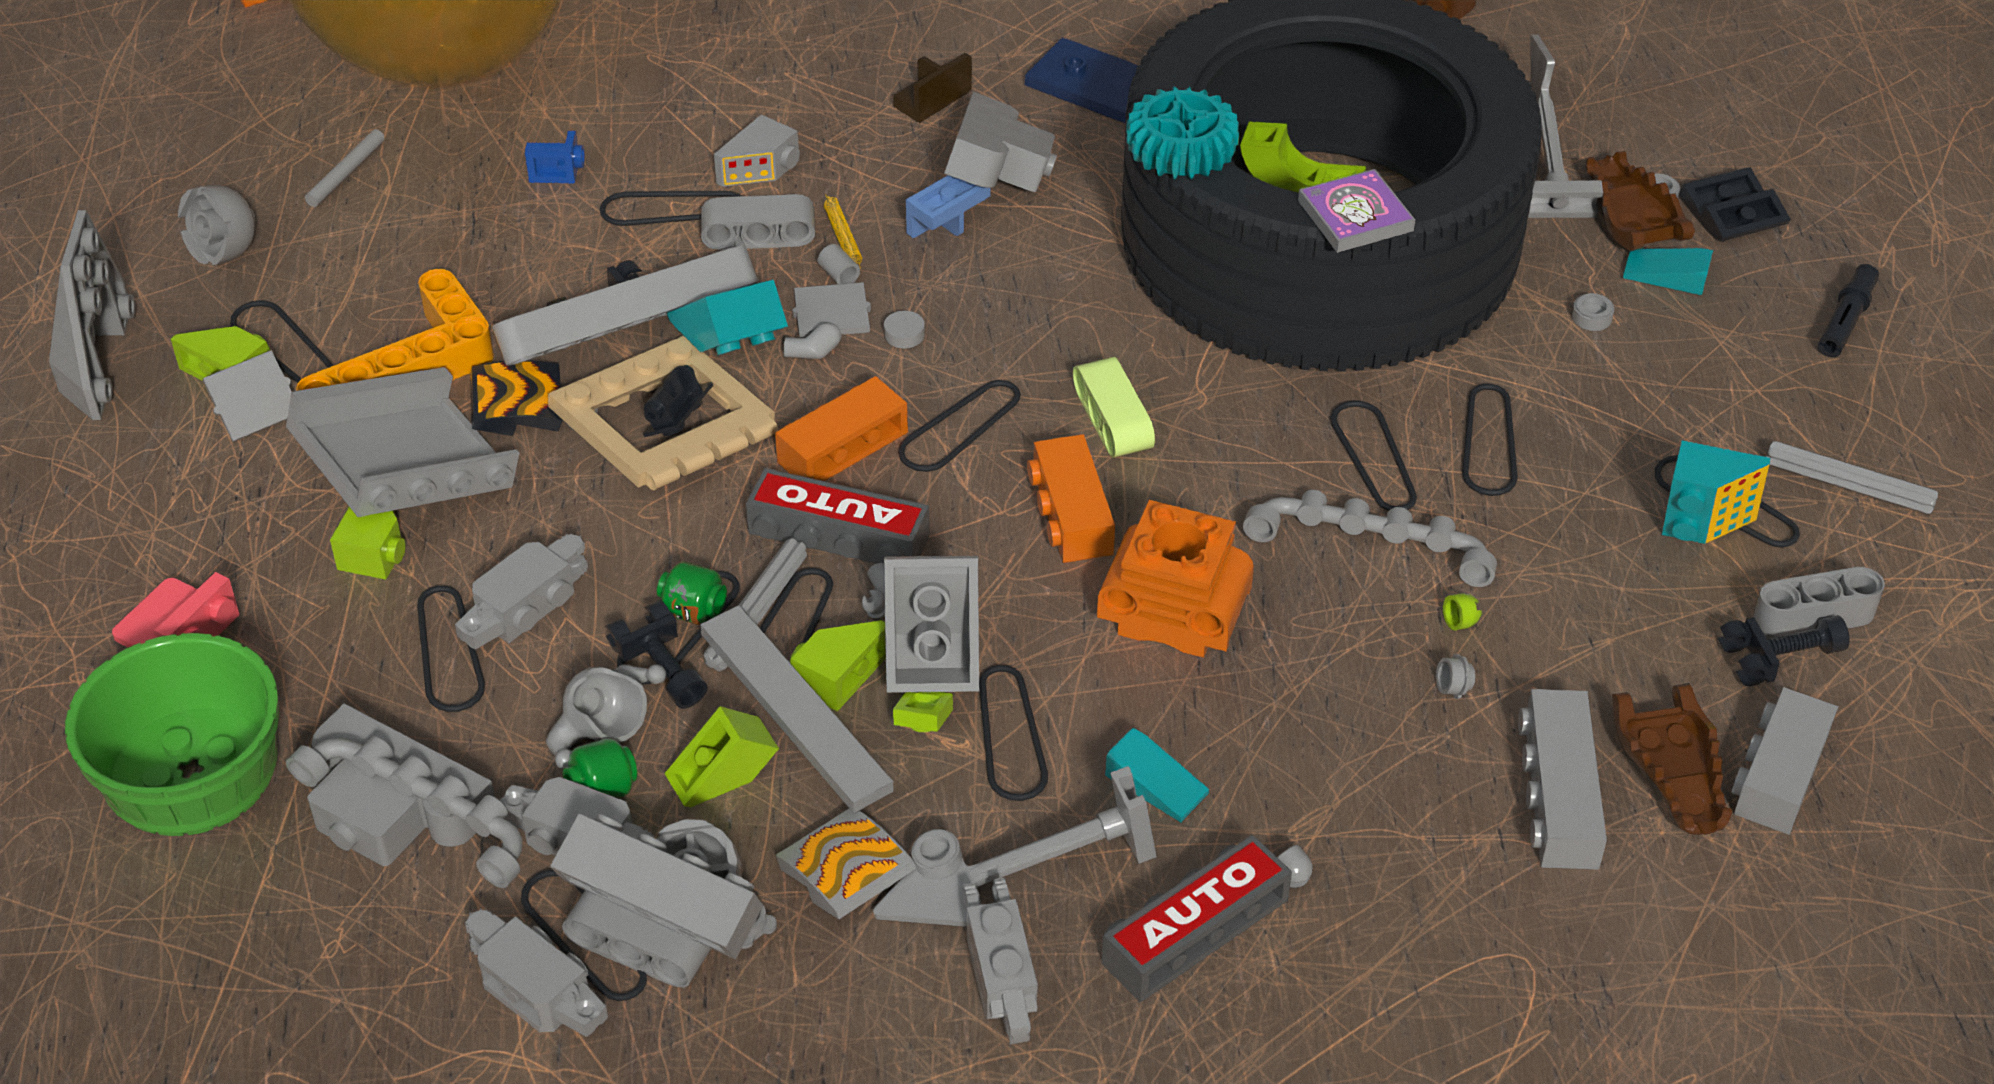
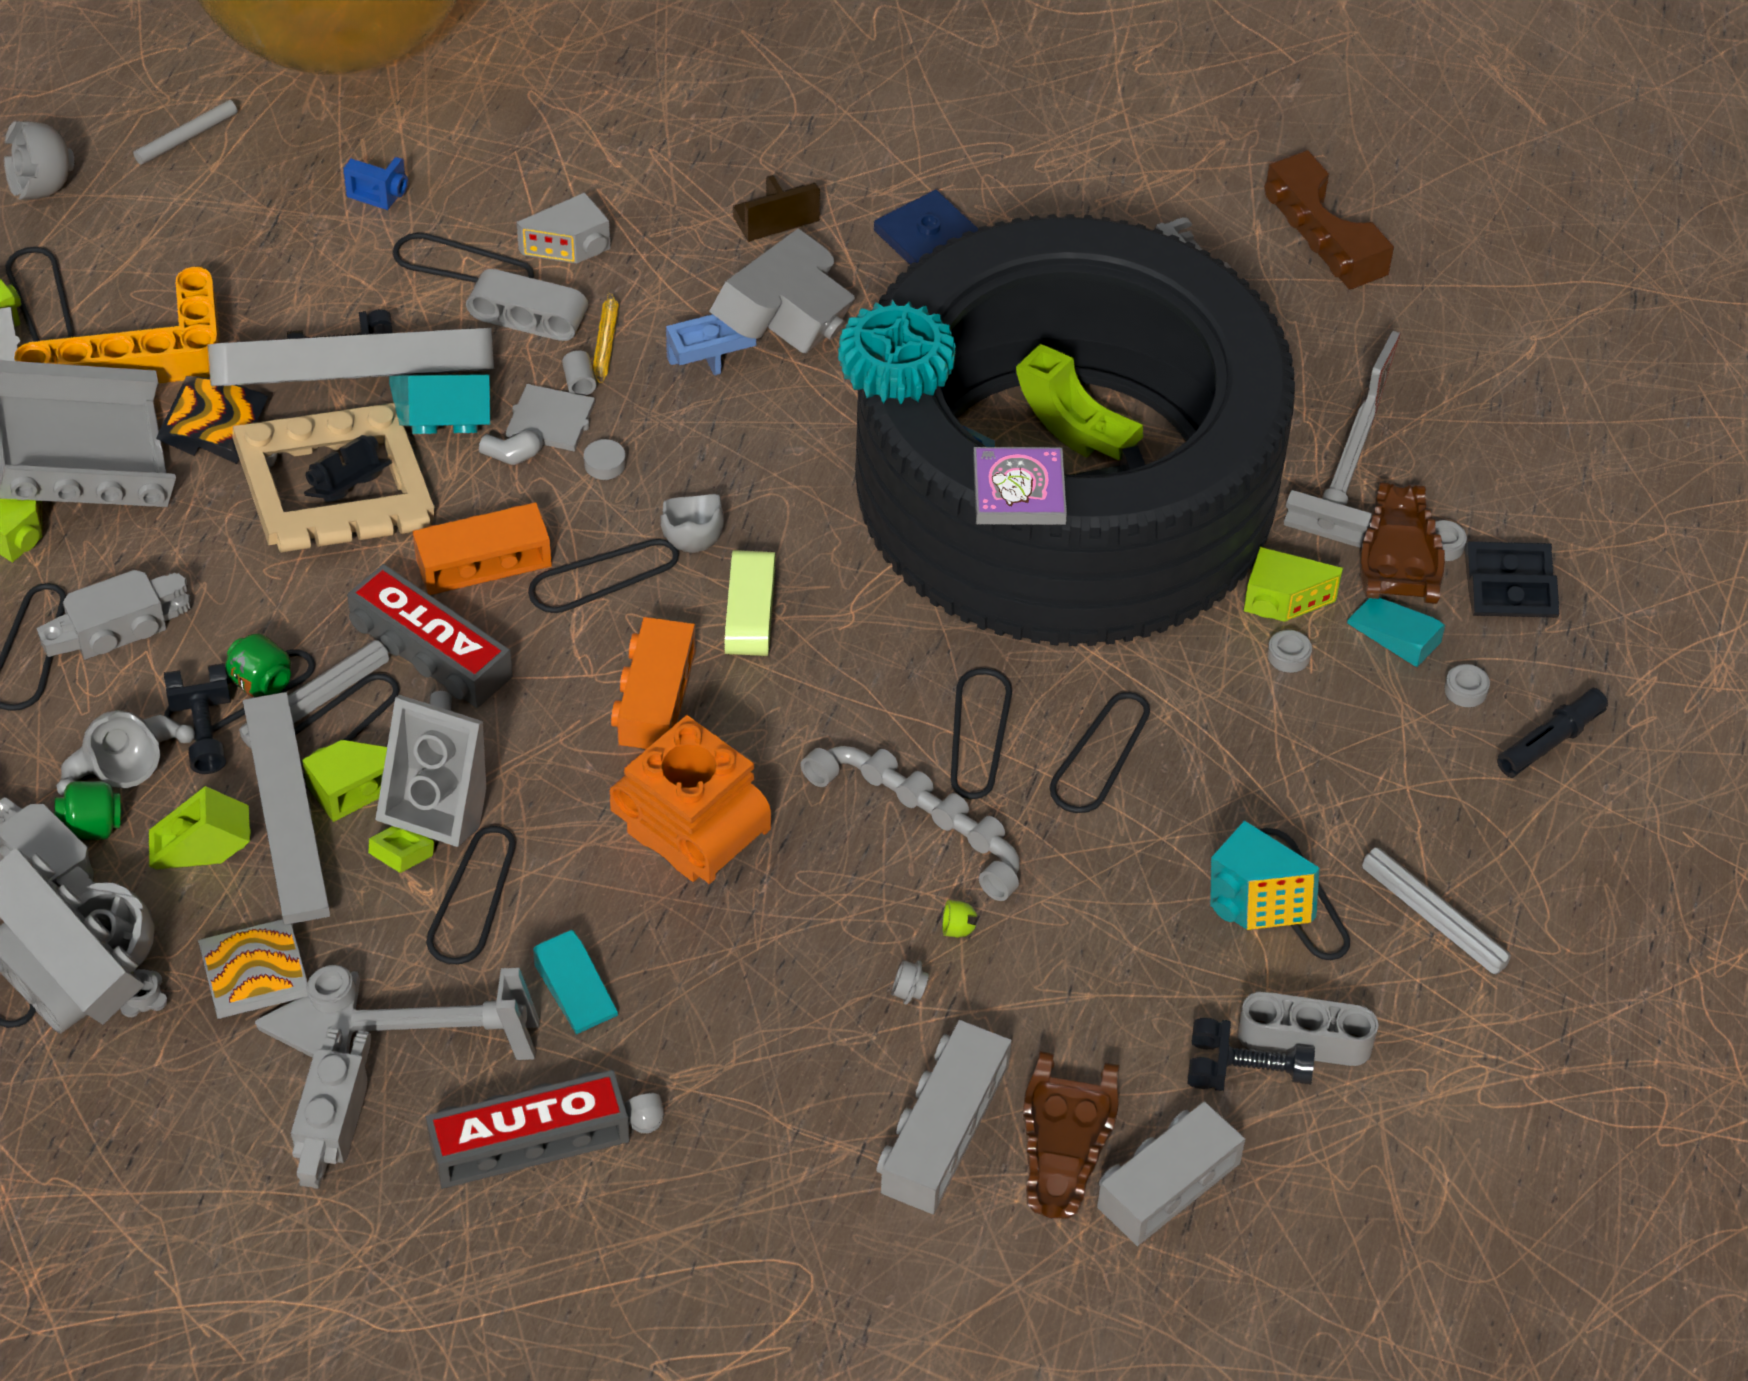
camera: 20 degrees right, 5 degrees up
none -> light grey hair [660,494,724,553]
none -> lime slope [1243,547,1343,622]
none -> light grey tile [1444,664,1490,707]

